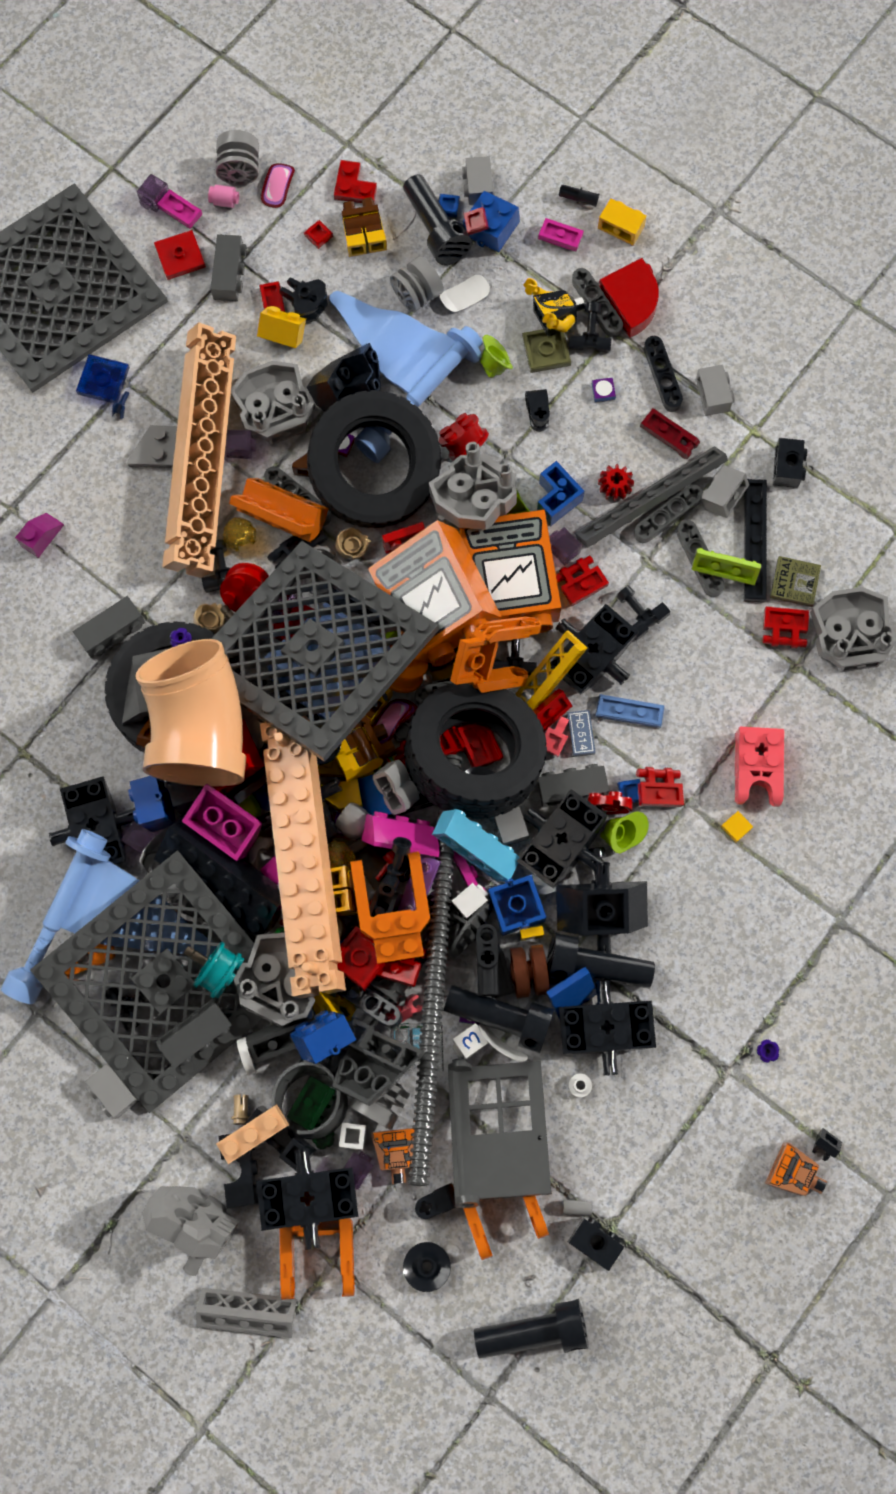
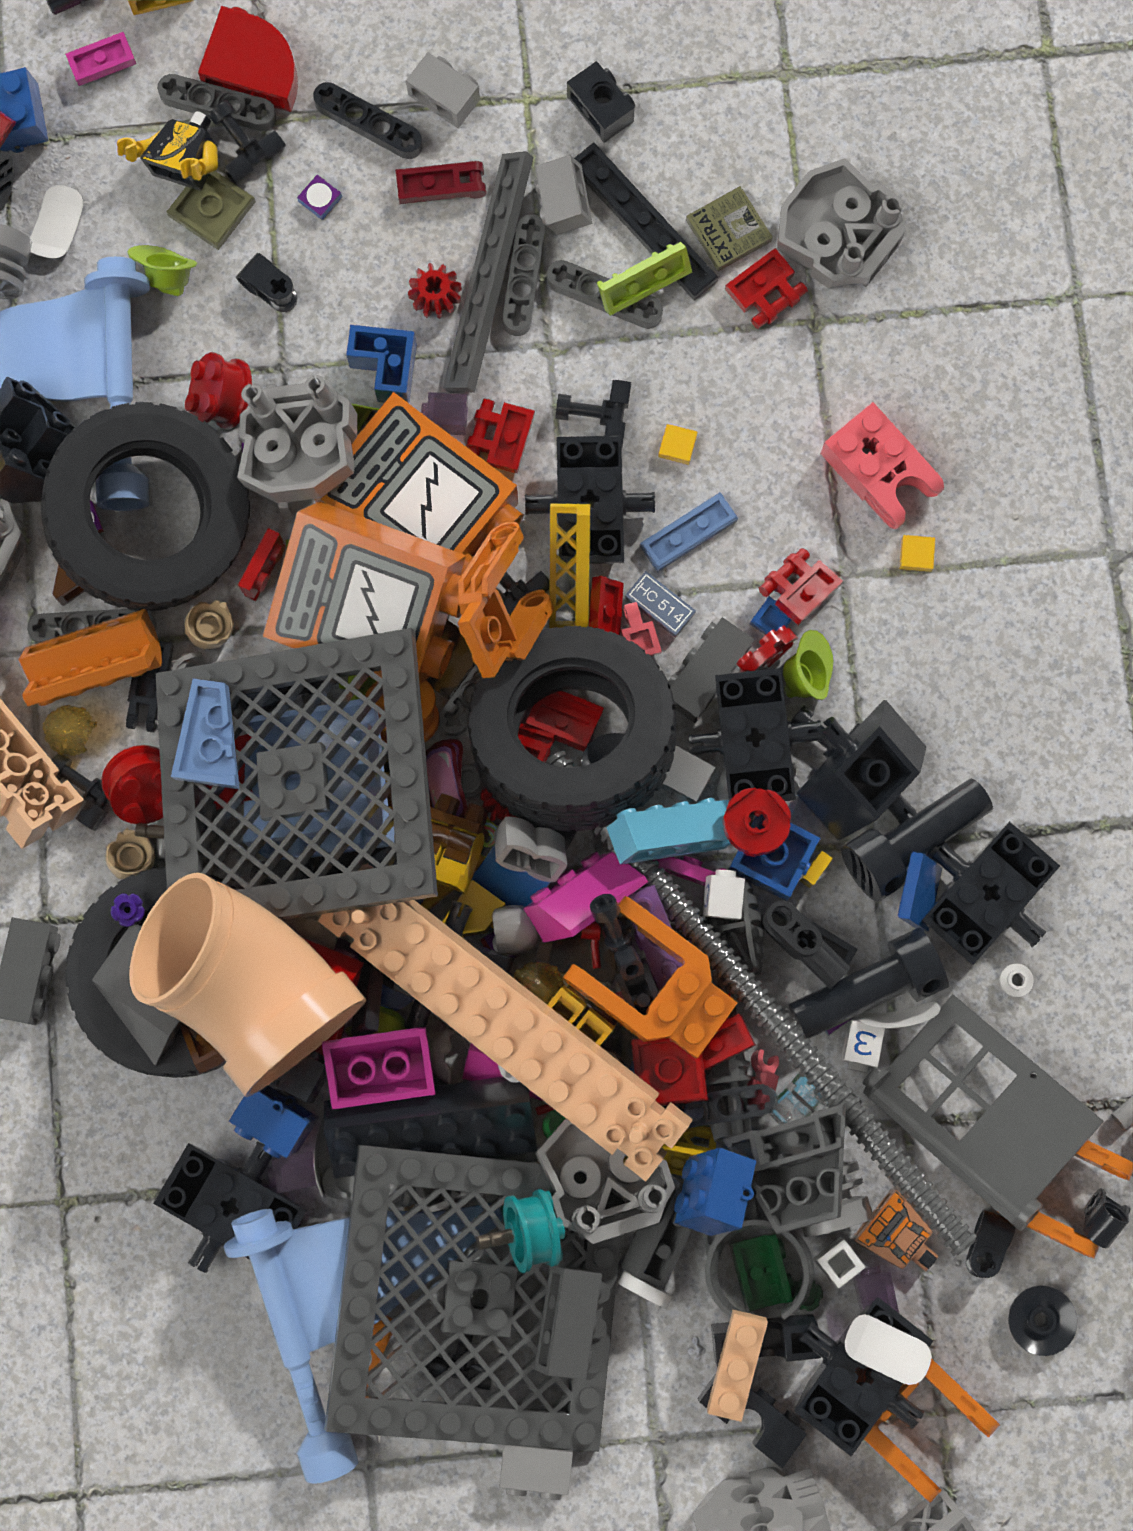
camera: 45 degrees left, 5 degrees up
tan pin [231,1095,250,1125] -> none
copper wheel [510,944,549,999] -> none
none -> medium blue wing [171,679,240,789]
none -> yellow tile [658,424,698,465]
none -> red plate [722,788,791,857]
none -> white sticker [845,1314,932,1385]
none -> black piece [1083,1188,1131,1249]

